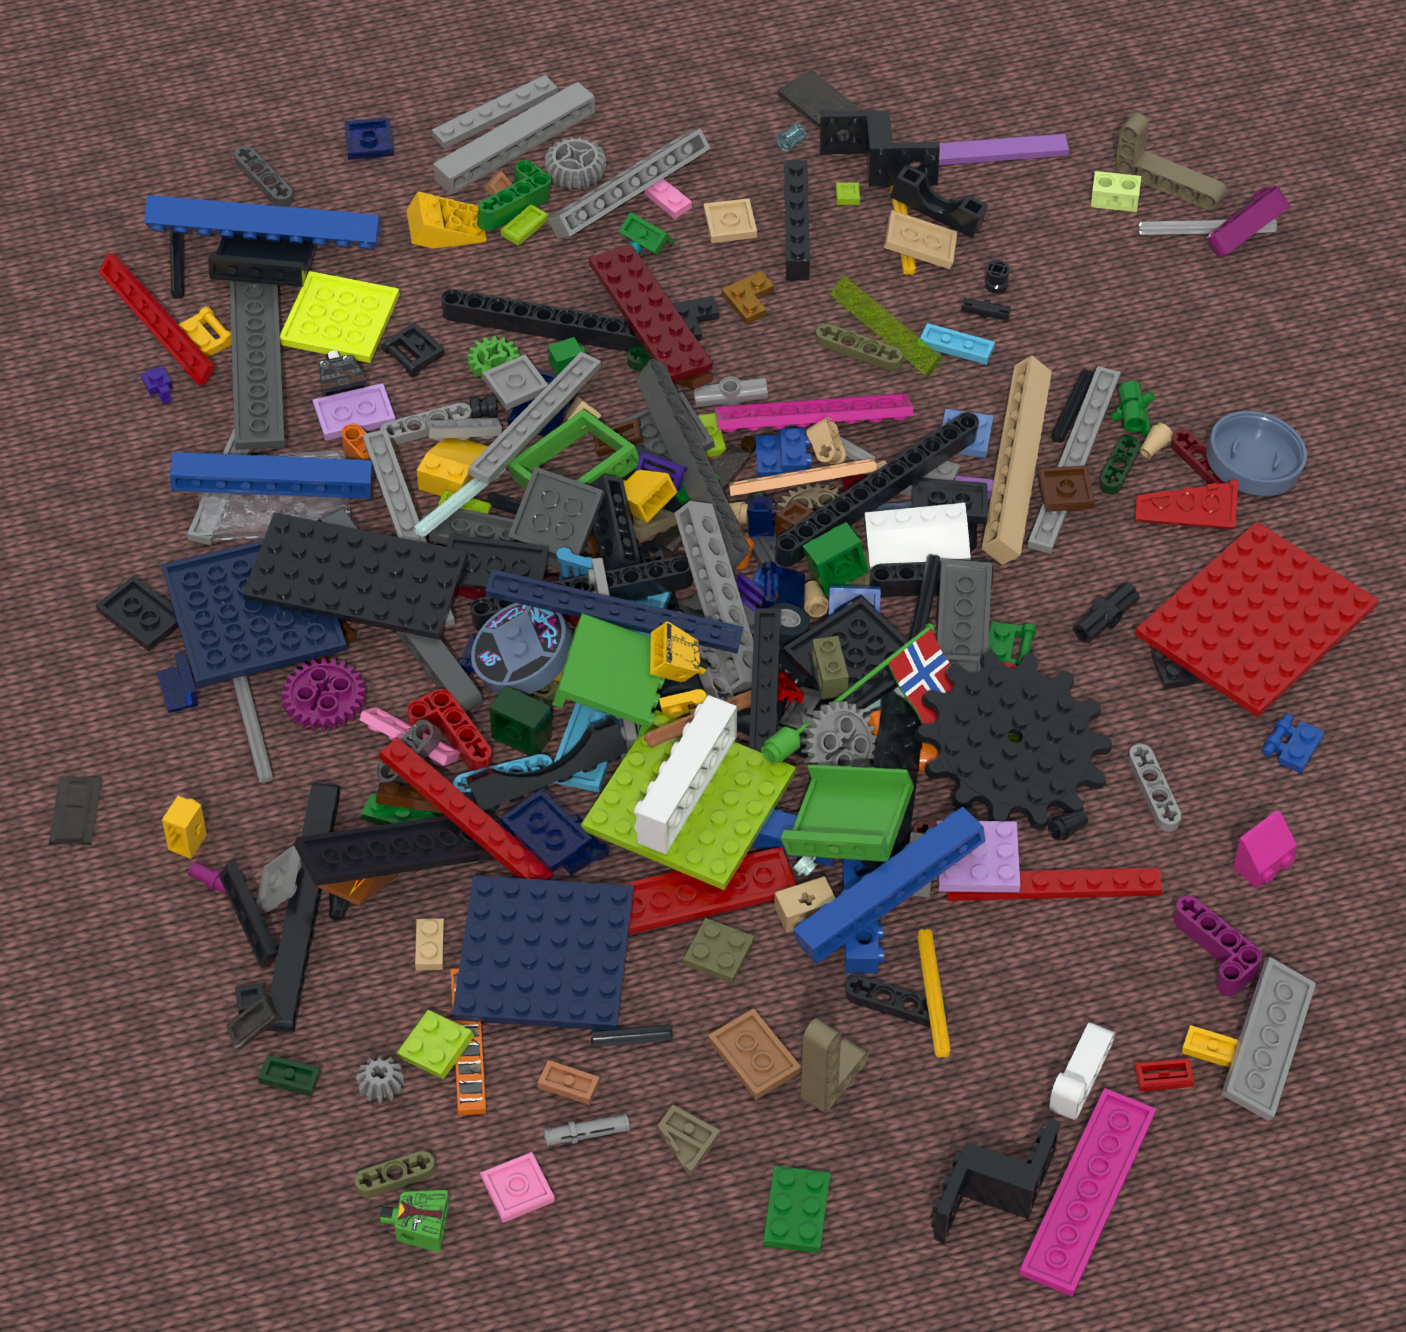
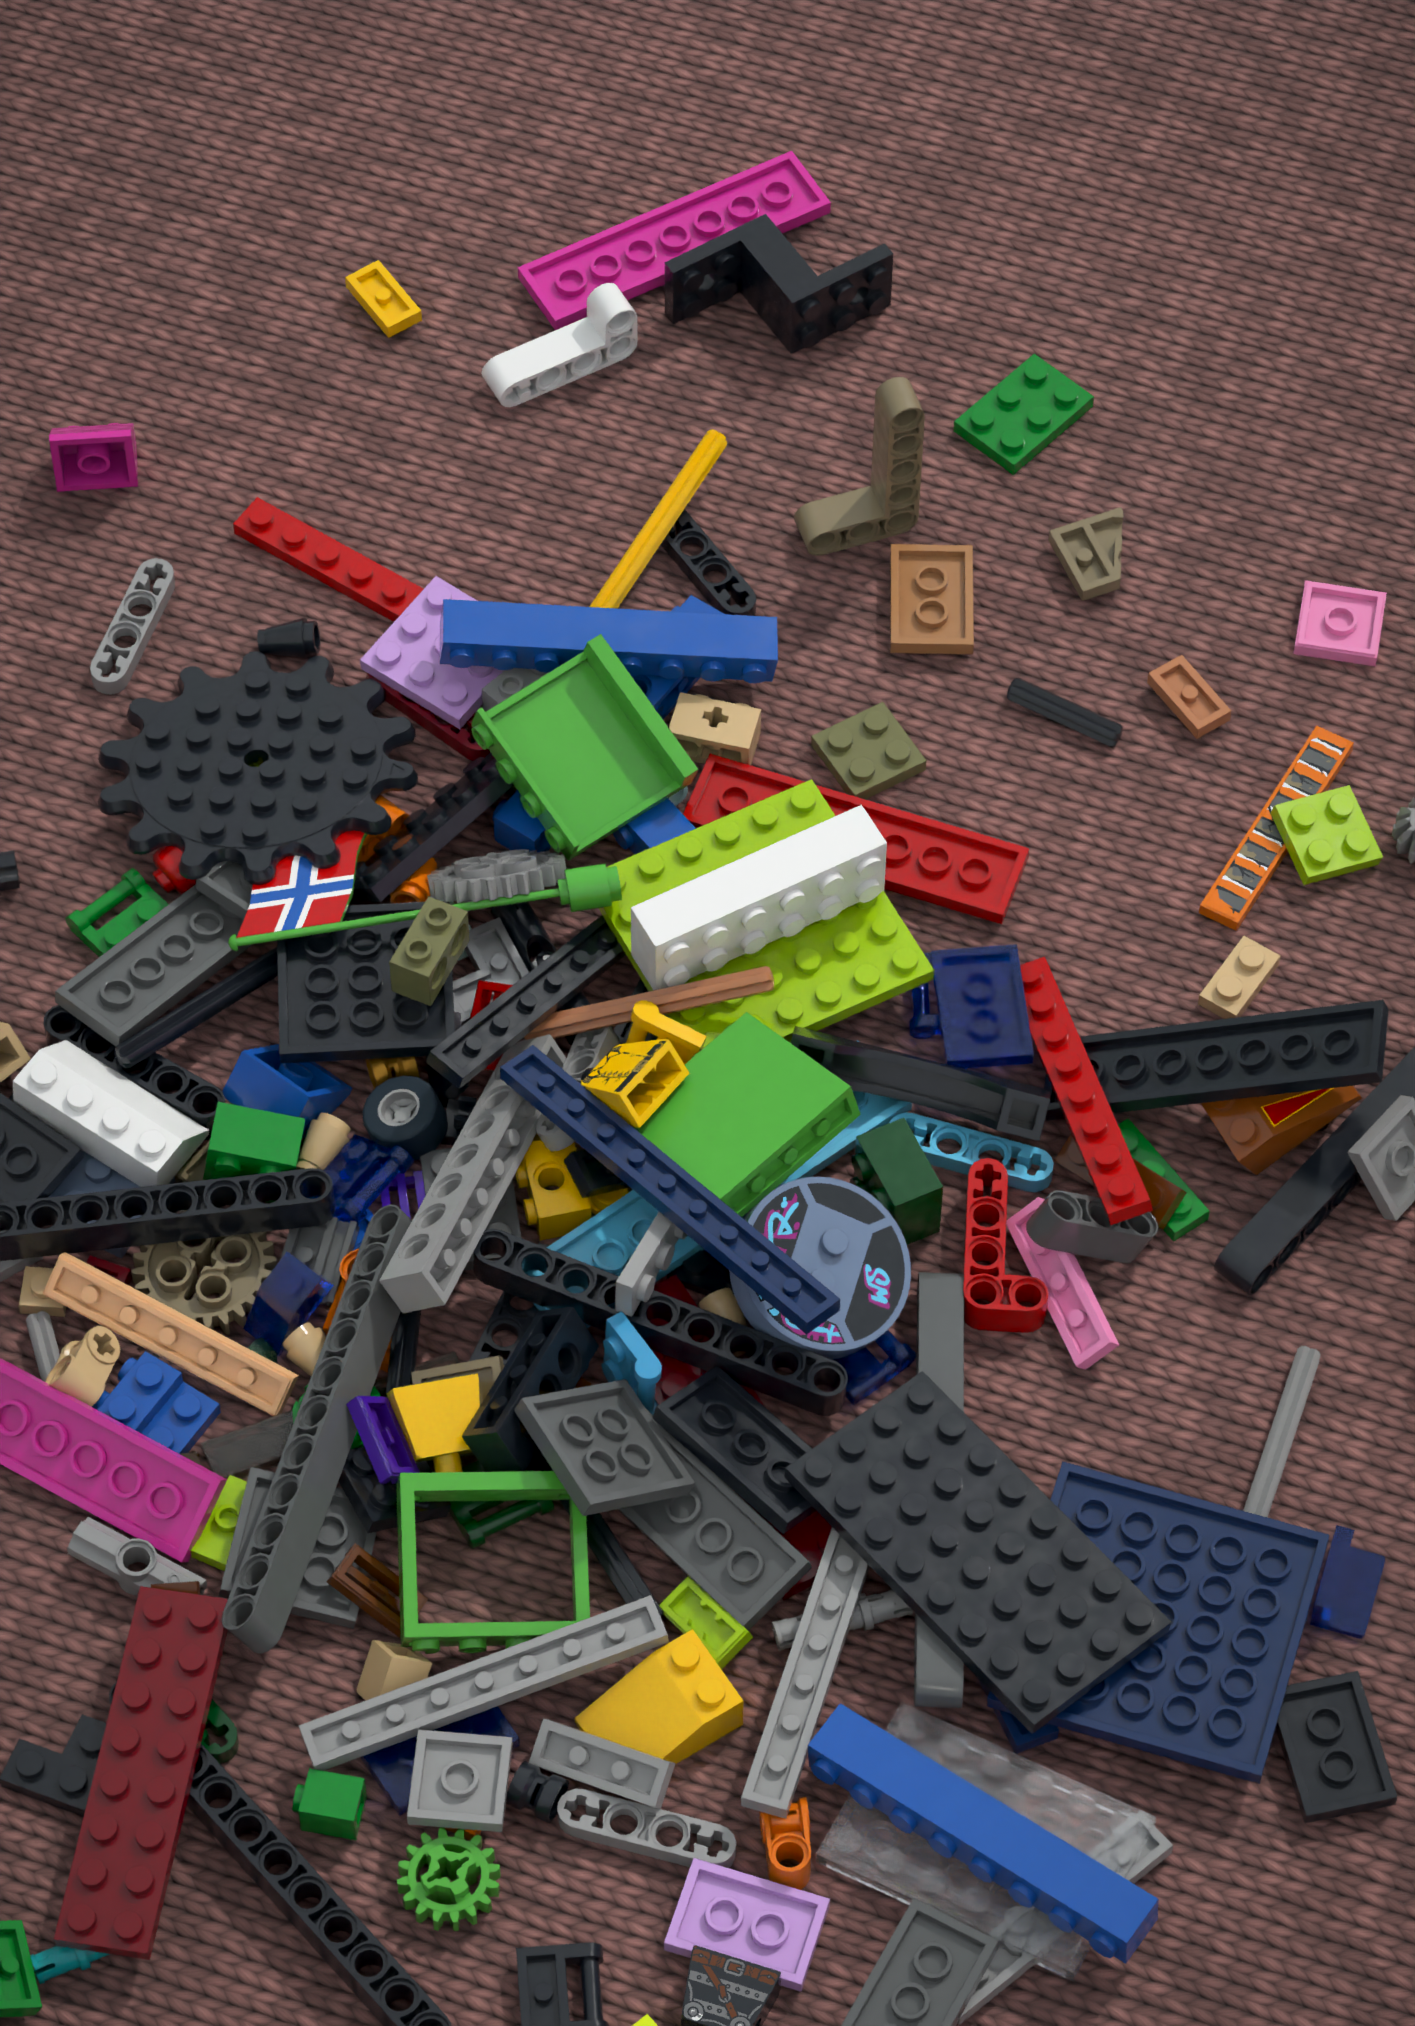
camera: 145 degrees left, 5 degrees up
magenta gear [281,658,366,732] -> none
light aqua axle [414,467,506,537] -> none
dark blue plate [452,876,634,1031] -> none
light grey pin [543,1113,630,1147] -> none
reddish brown bracket [775,500,814,536] -> none
red tile [1134,1058,1194,1092] -> none
magenta beam [1174,895,1262,996] -> none
light grey plate [1221,957,1316,1121] -> none

